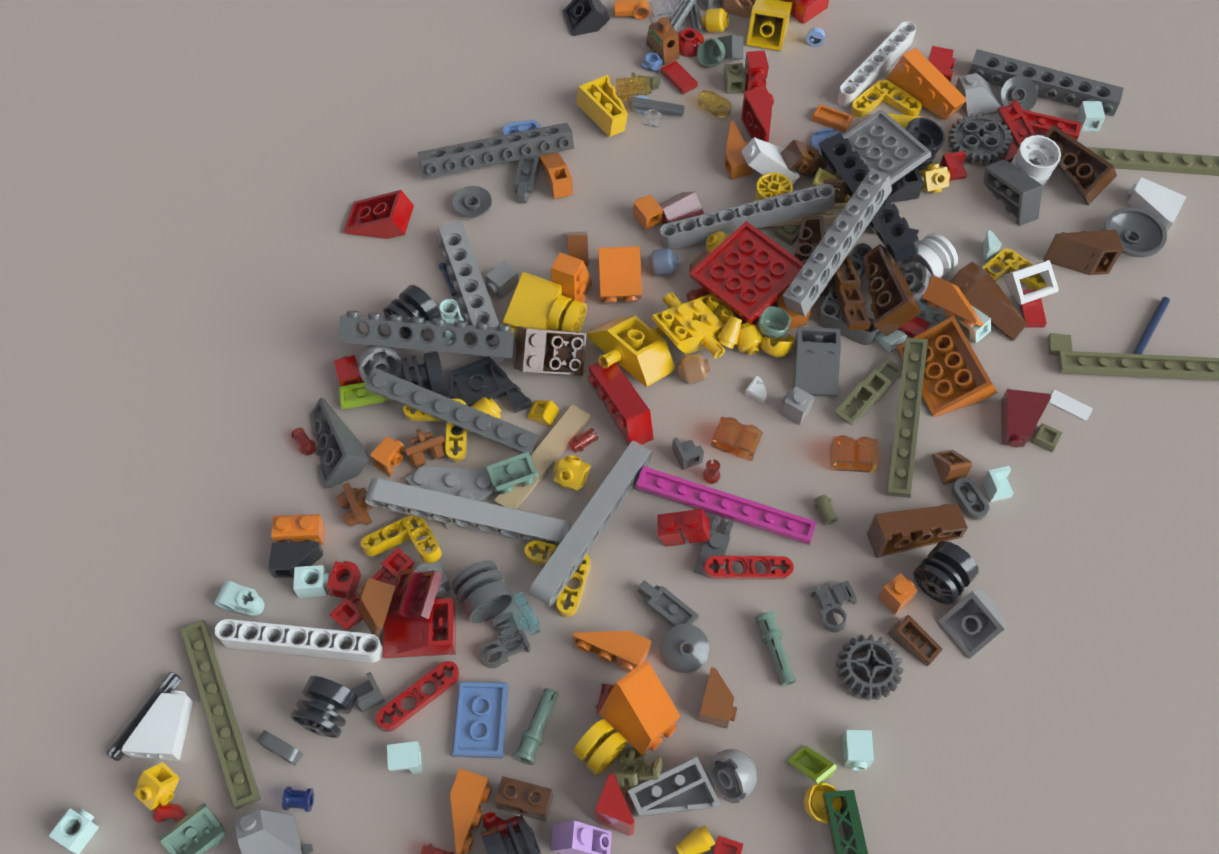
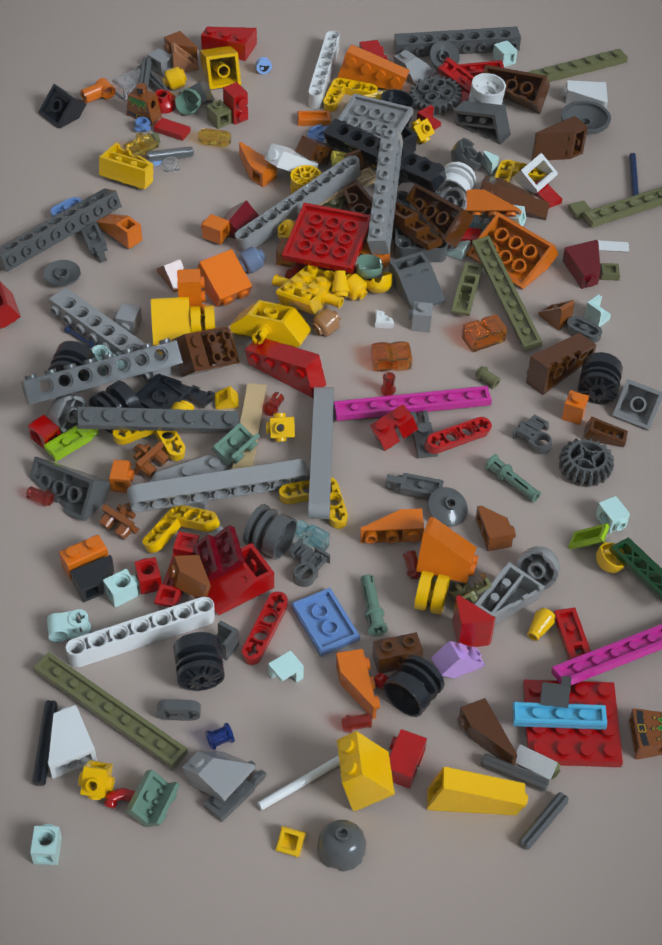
camera: 30 degrees left, 10 degrees down
dark grey panel [672,437,704,470] -> none
red slope [741,86,774,142] -> none
none -> dark grey cylinder [451,138,484,171]

